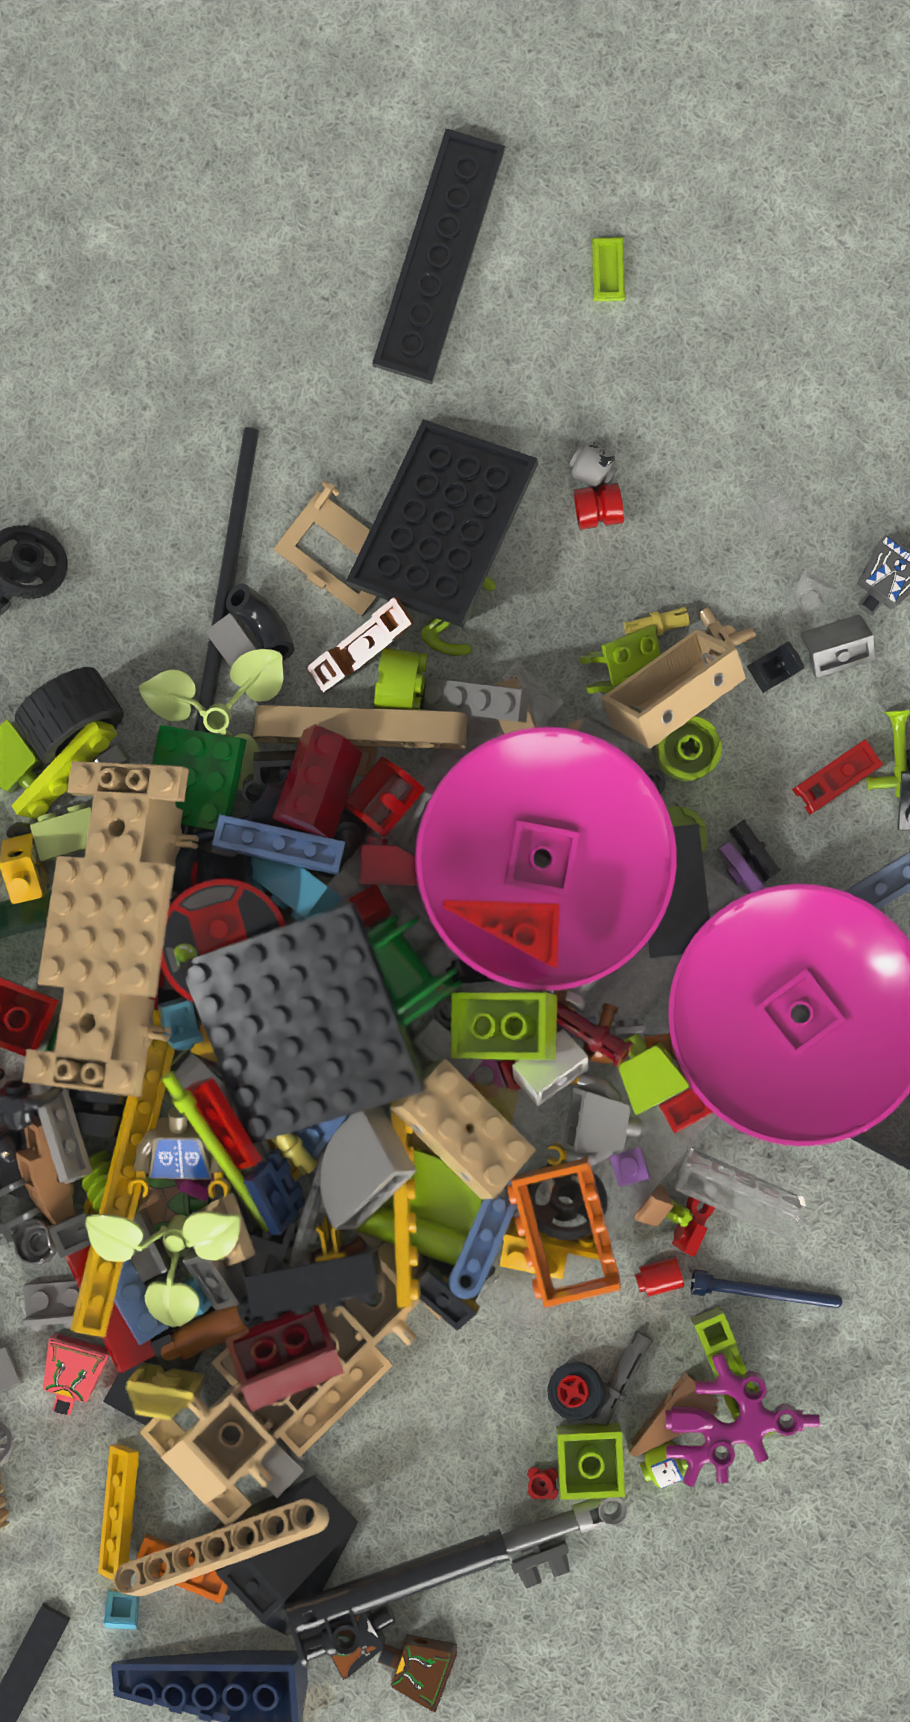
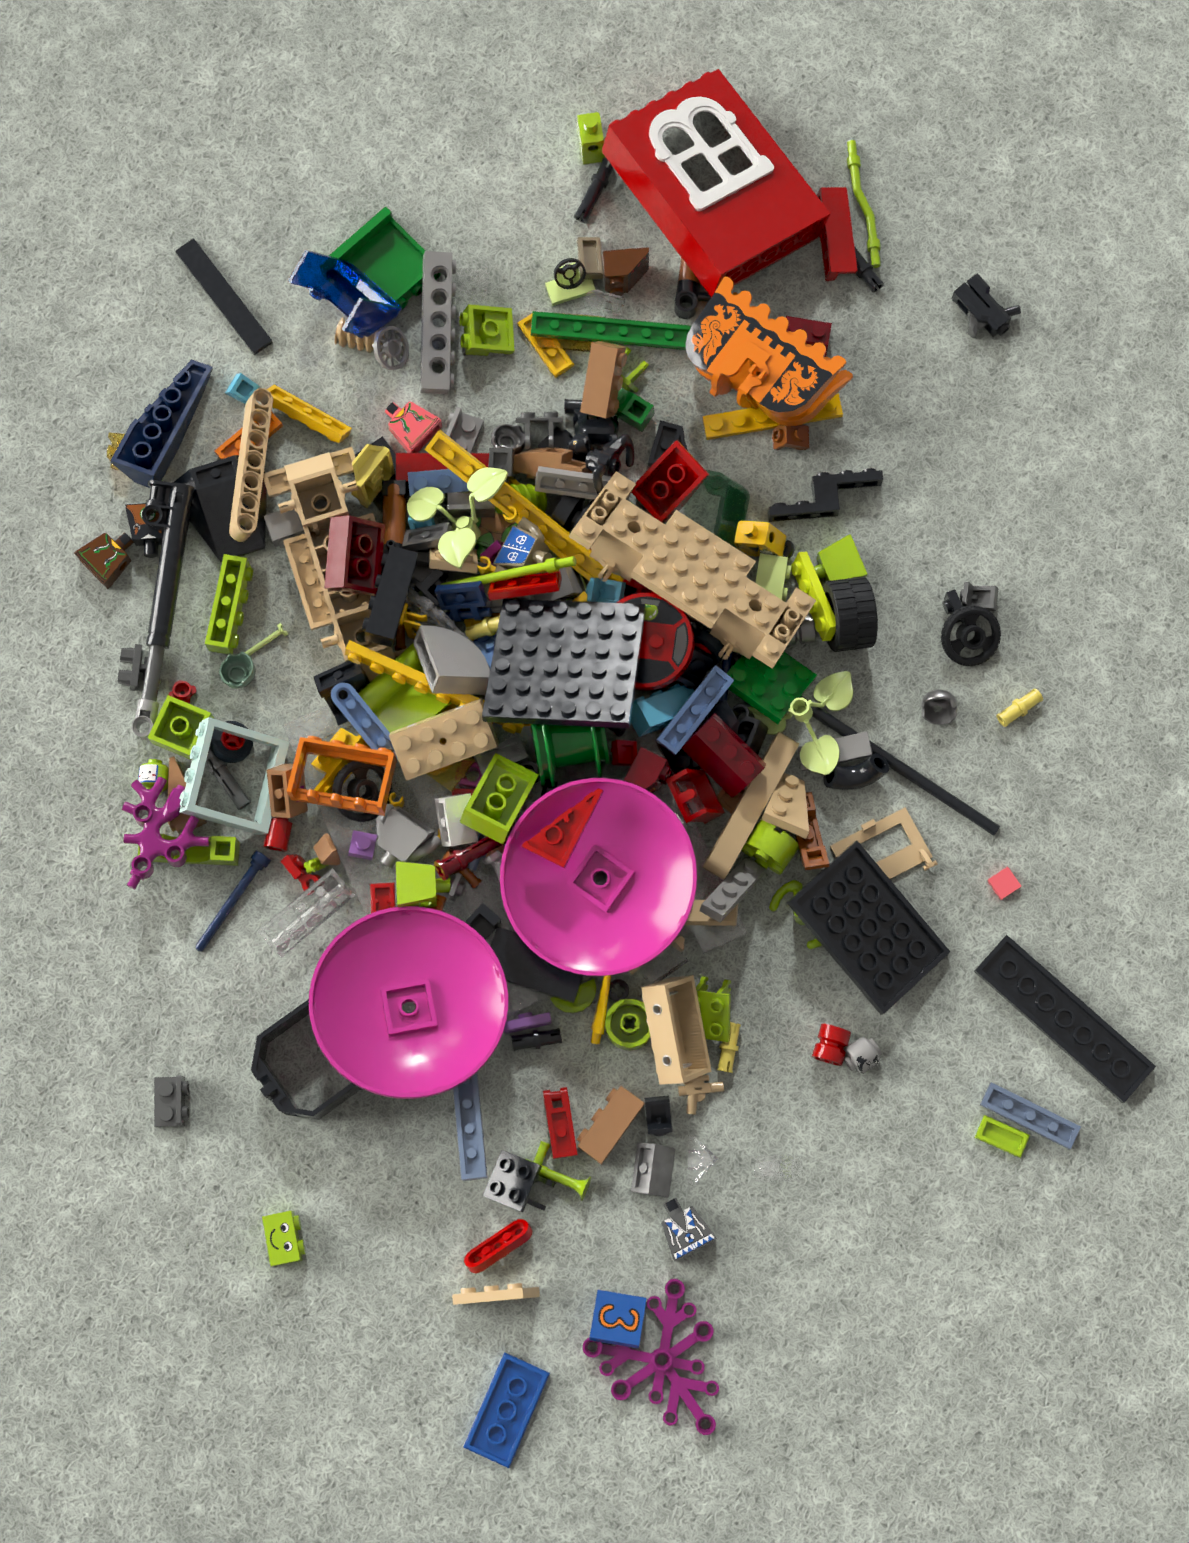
camera: 115 degrees right, 10 degrees down
none -> light aqua window [179,717,289,835]
none -> lime brick [205,554,253,655]
none -> sand green hair [219,651,256,689]
none -> yellowish green piece [245,623,288,656]
none -> medium nougat brick [267,763,308,818]
none -> black panel [465,903,502,940]
none -> medium nougat brick [576,1086,645,1165]
none -> yellow bar [591,975,611,1044]
none -> tan wing [761,773,809,838]
none -> flat silver hair [921,689,957,725]
none -> sand blue plate [980,1082,1081,1149]
none -> coral tile [987,866,1021,900]
none -> light yellow pin [996,688,1043,727]

